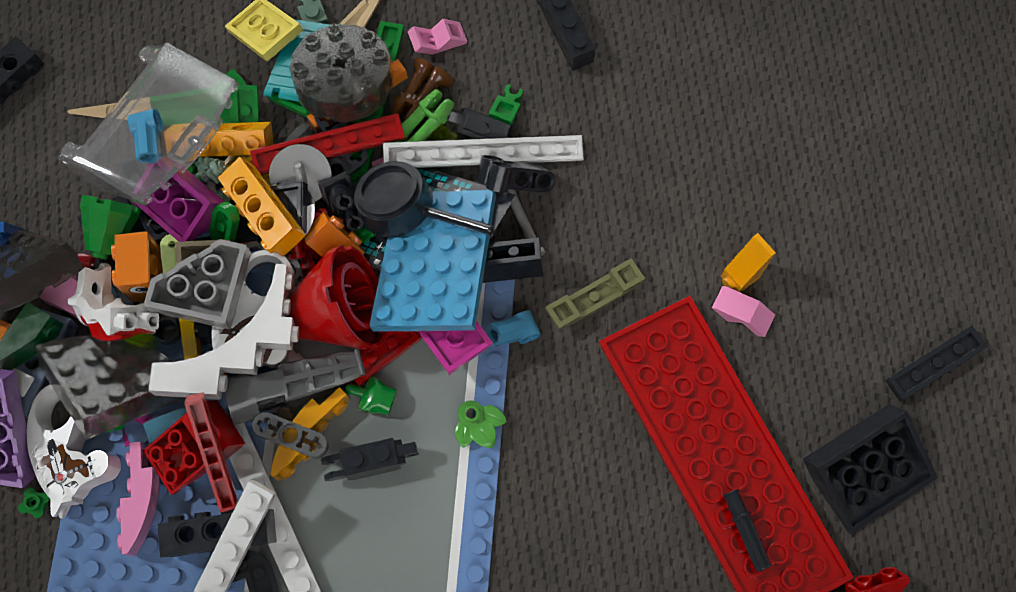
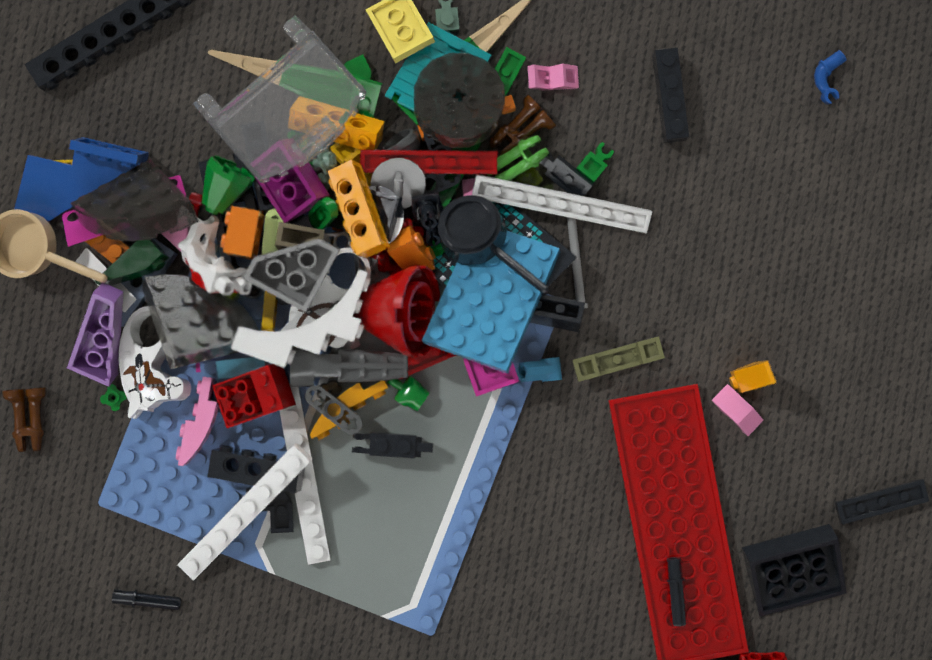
camera: 10 degrees right, 15 degrees up
dark azure piece [128,108,163,164] -> none
red piece [184,392,239,513] -> none
bright green plate [455,400,506,448] -> none
black piece [477,155,556,193] -> none

